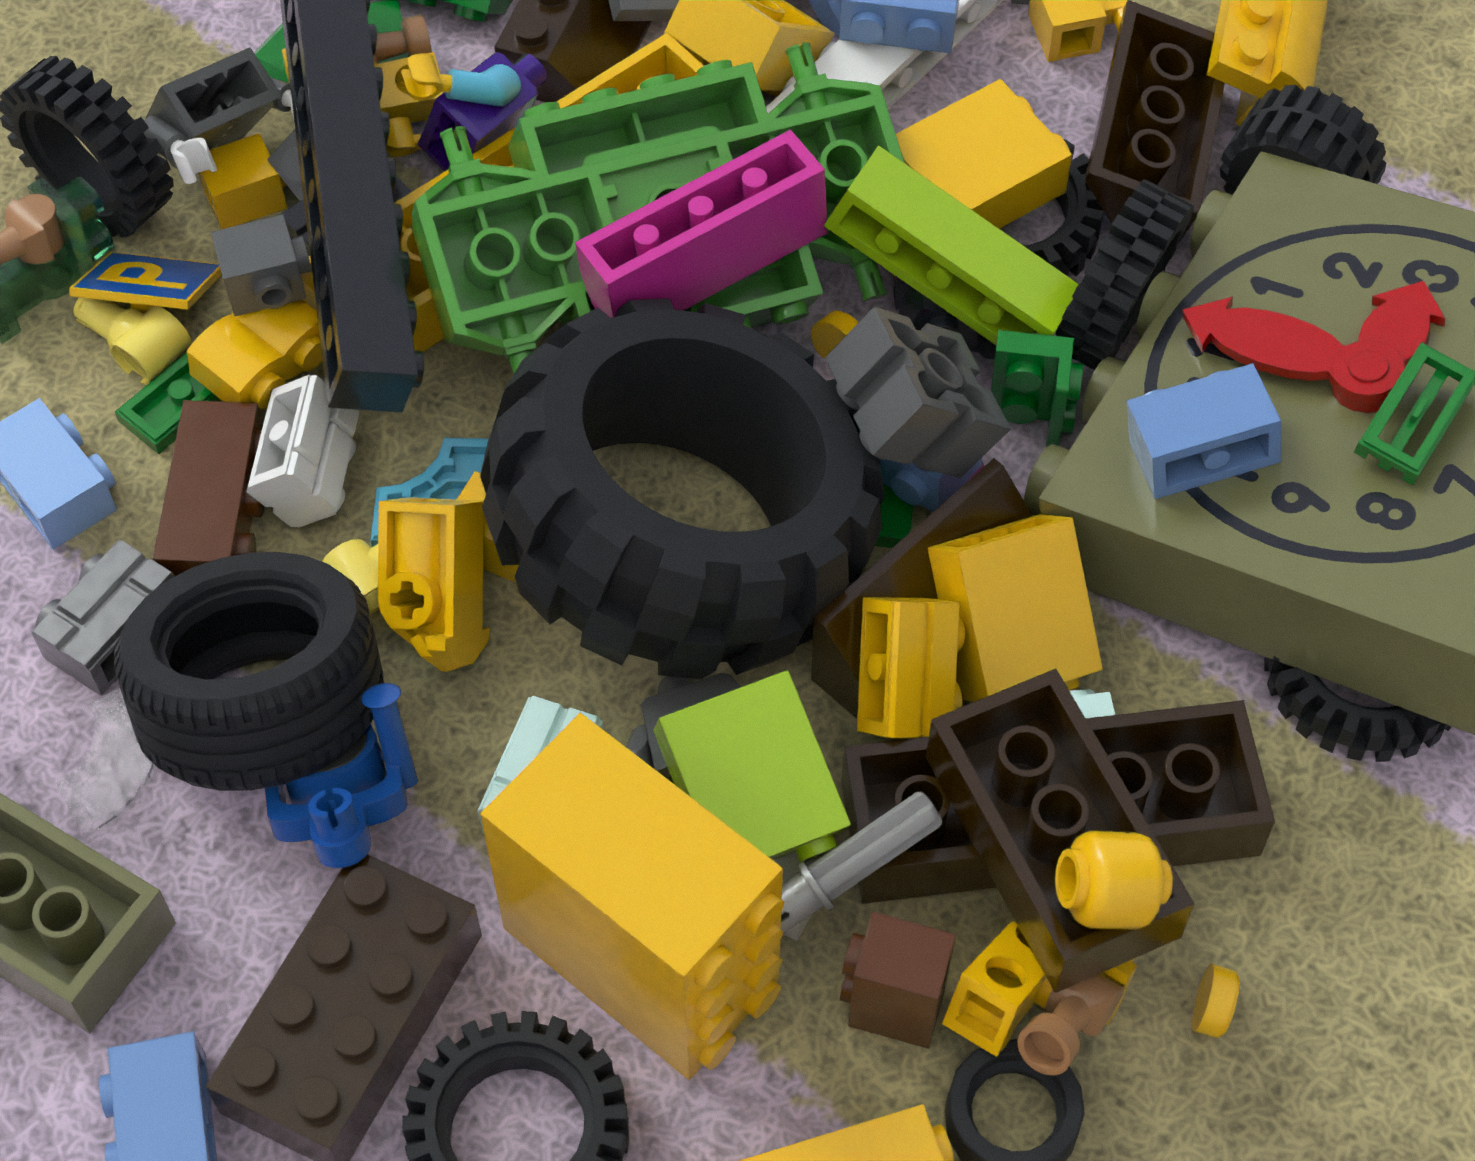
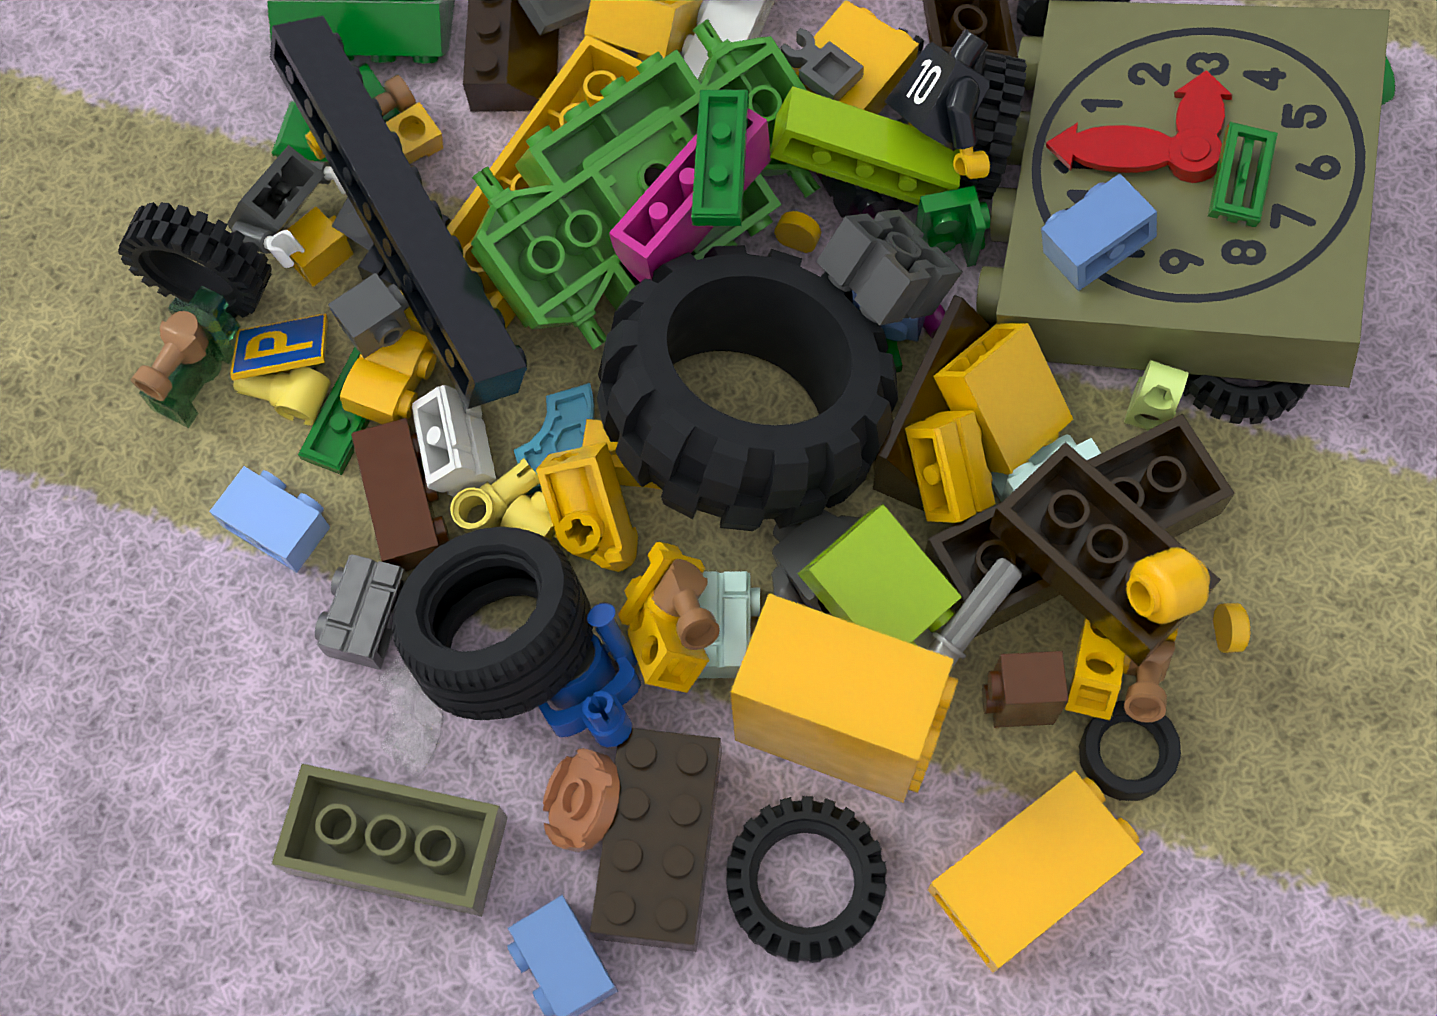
camera: 15 degrees left, 10 degrees up
torso [386,52,547,172] -> none
none -> light yellow pin [450,458,540,533]
none -> nougat tile [543,748,620,852]
none -> yellow hips [618,541,720,693]
none -> green tile [691,90,749,226]
none -> dark grey plate [781,28,864,101]
none -> black torso [885,29,990,179]
none -> yellowish green leg [1124,360,1189,430]

